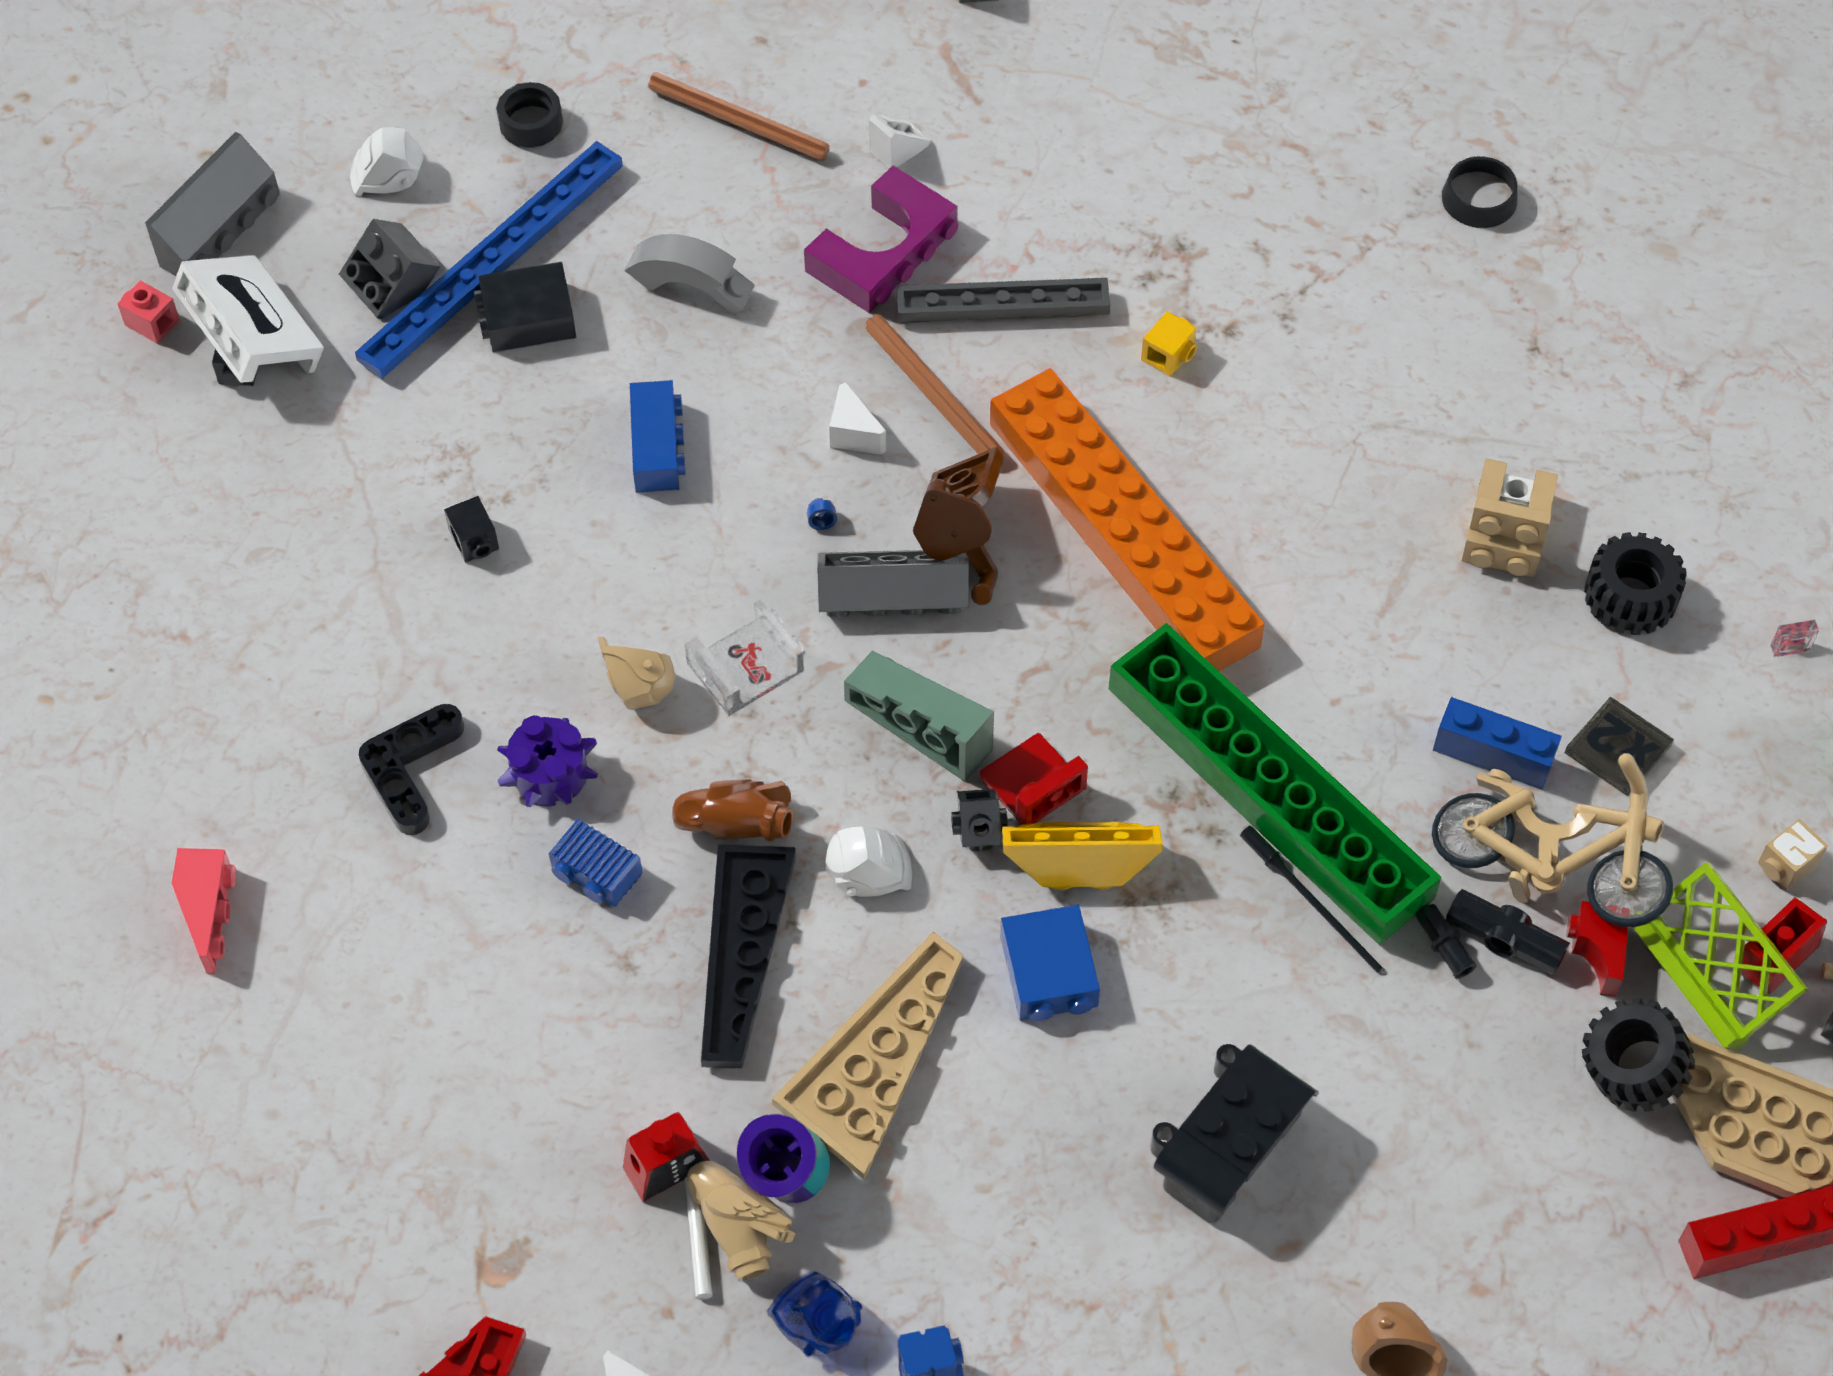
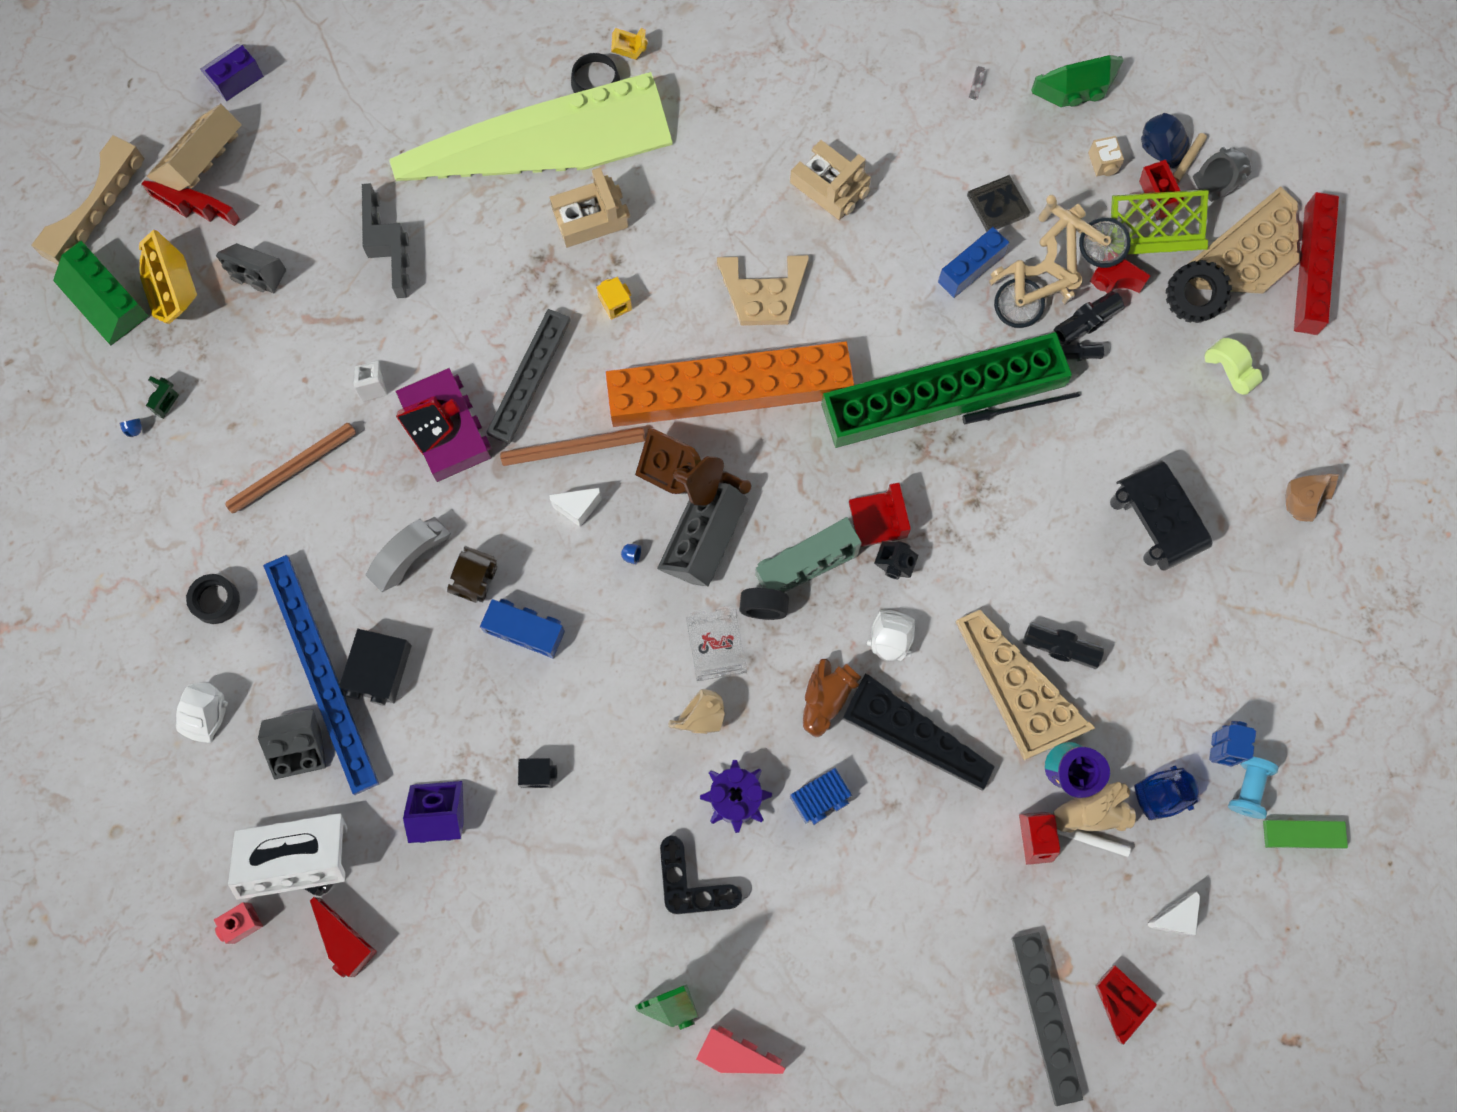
camera: 65 degrees left, 15 degrees up
dark grey slope [145,131,280,276] -> none
blue brick [1000,904,1100,1022] -> none
yellow wedge [1002,822,1163,890] -> none
black tyre [1584,532,1687,635] -> none
none -> red slope [310,897,377,978]
none -> dark grey bracket [362,183,410,299]
none -> yellowish green wedge [389,72,673,181]
none -> torso [396,396,460,455]
none -> dark purple slope [403,781,464,843]
none -> dark brown brick [447,546,498,603]
none -> tan brick [549,167,630,248]
none -> yellow bracket [611,28,648,60]
none -> green wedge [635,985,698,1030]
none -> tan wing [717,255,809,326]
none -> black tyre [739,588,789,620]
none -> dark grey plate [1011,932,1083,1106]
none -> black piece [1023,622,1104,669]
none -> yellowish green animal [1204,338,1263,395]

